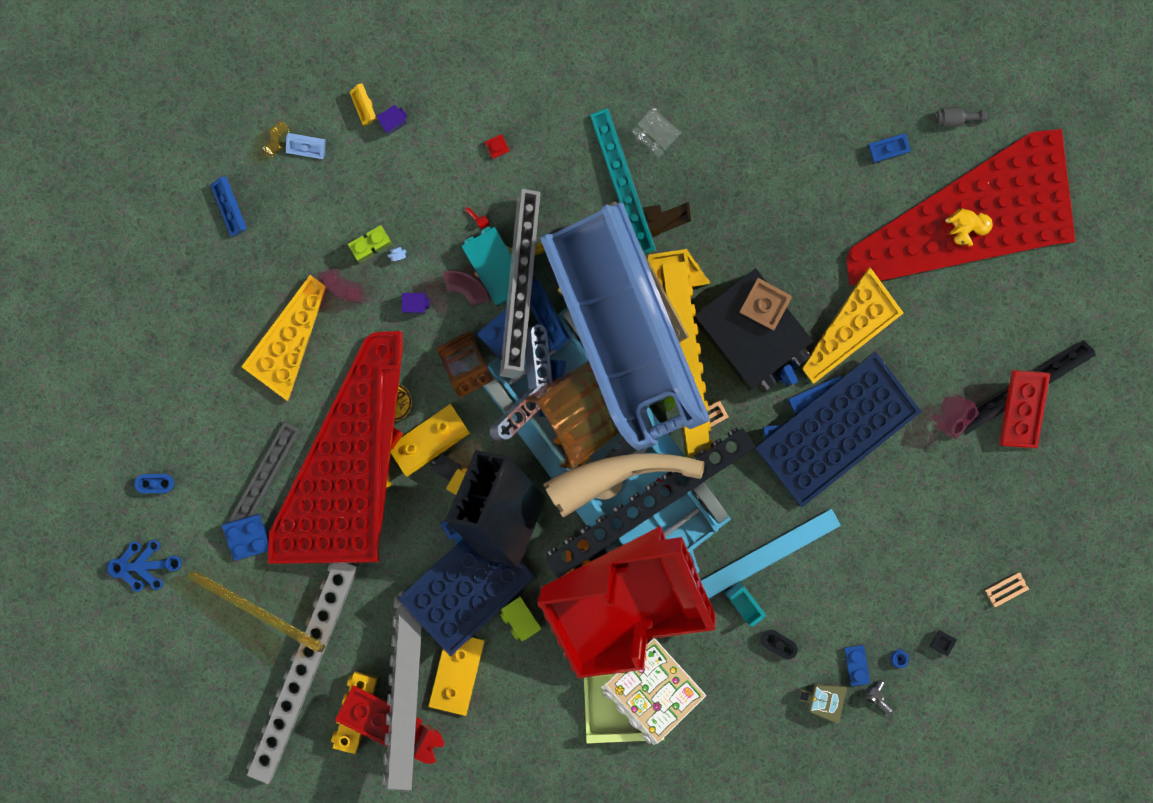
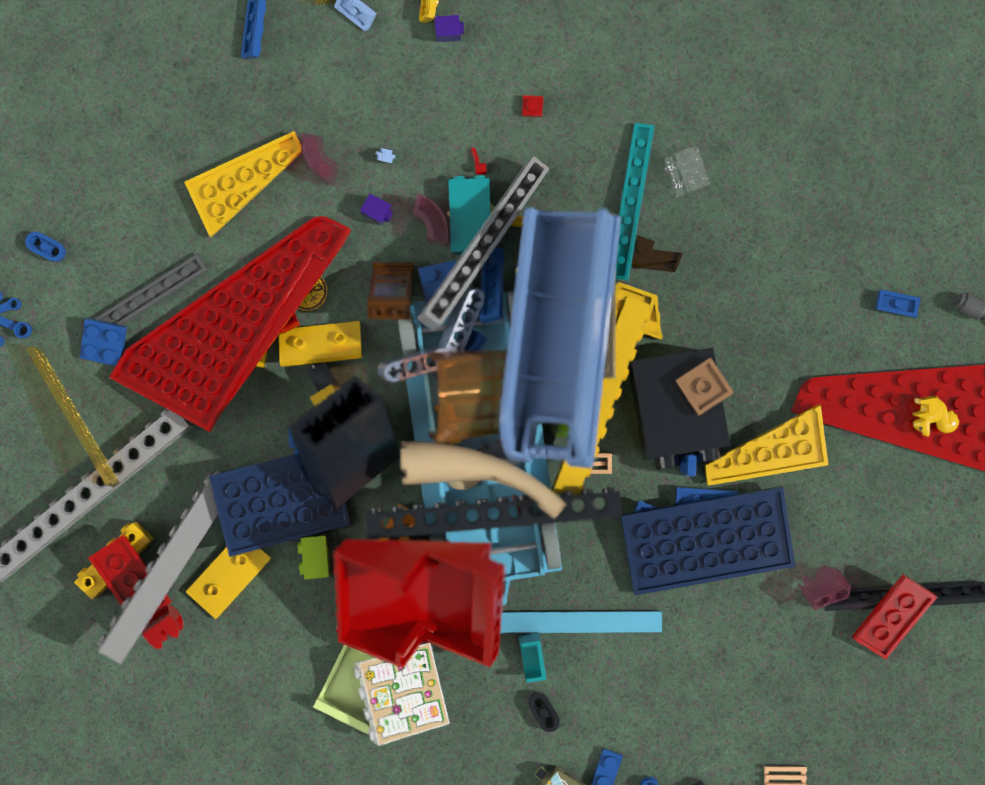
camera: 20 degrees right, 0 degrees up
lime piece [348,225,393,263] -> none

